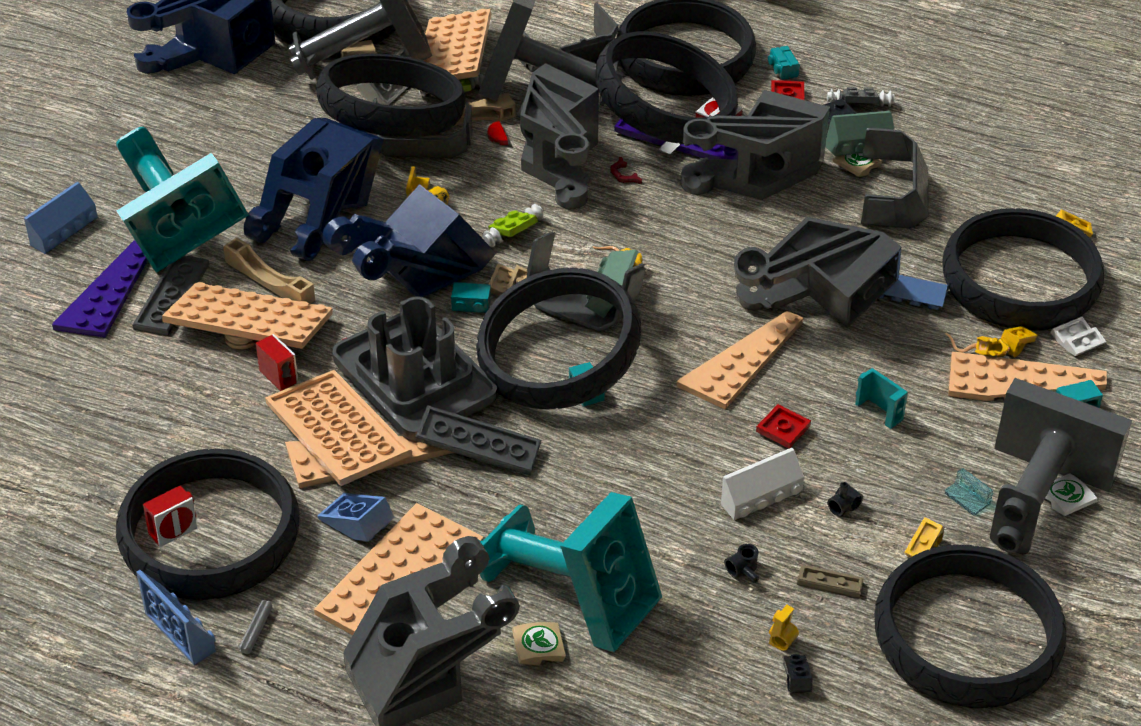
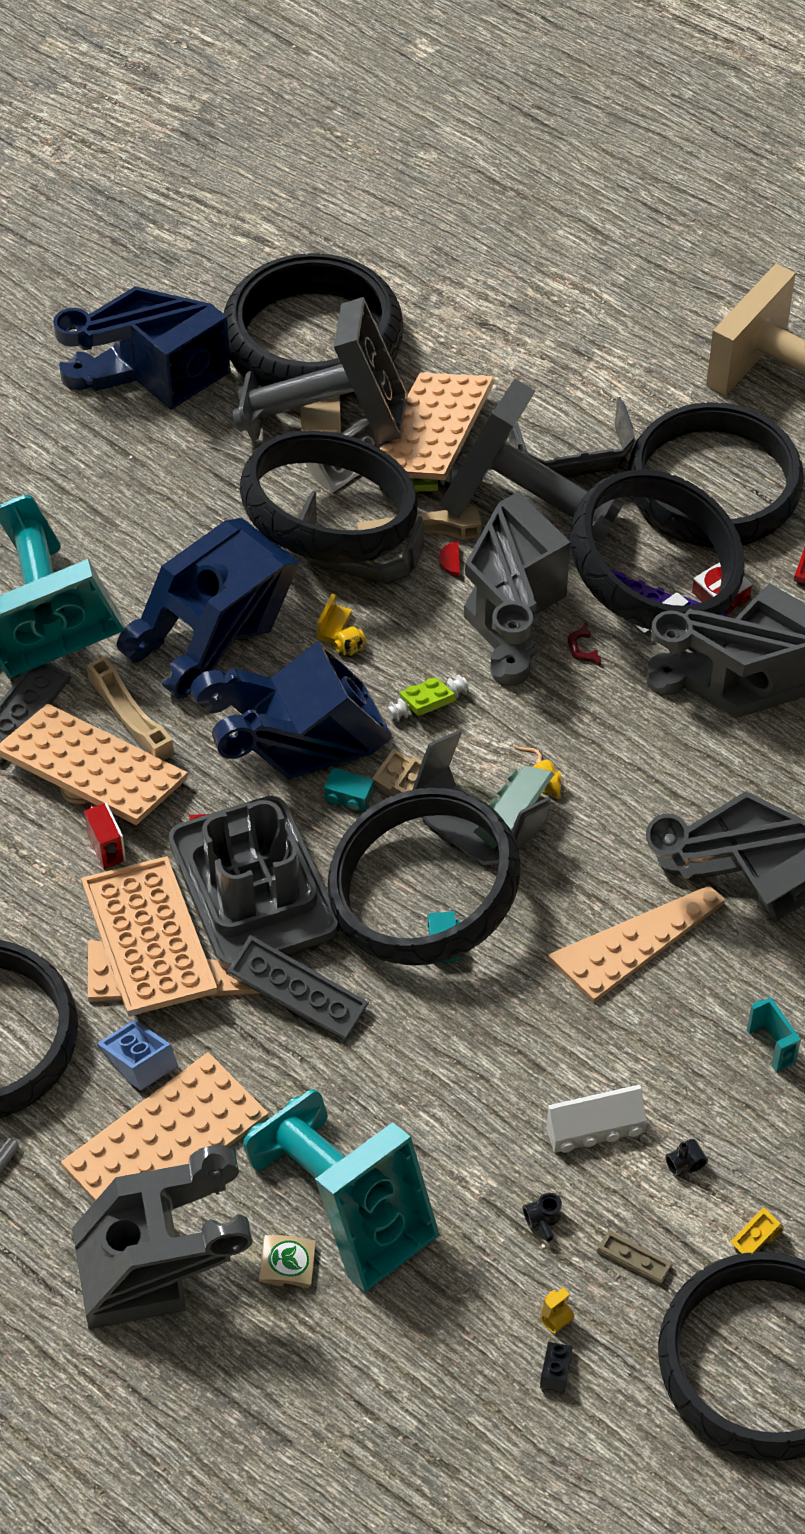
camera: 15 degrees right, 10 degrees up
red plate [756,404,811,449] -> none

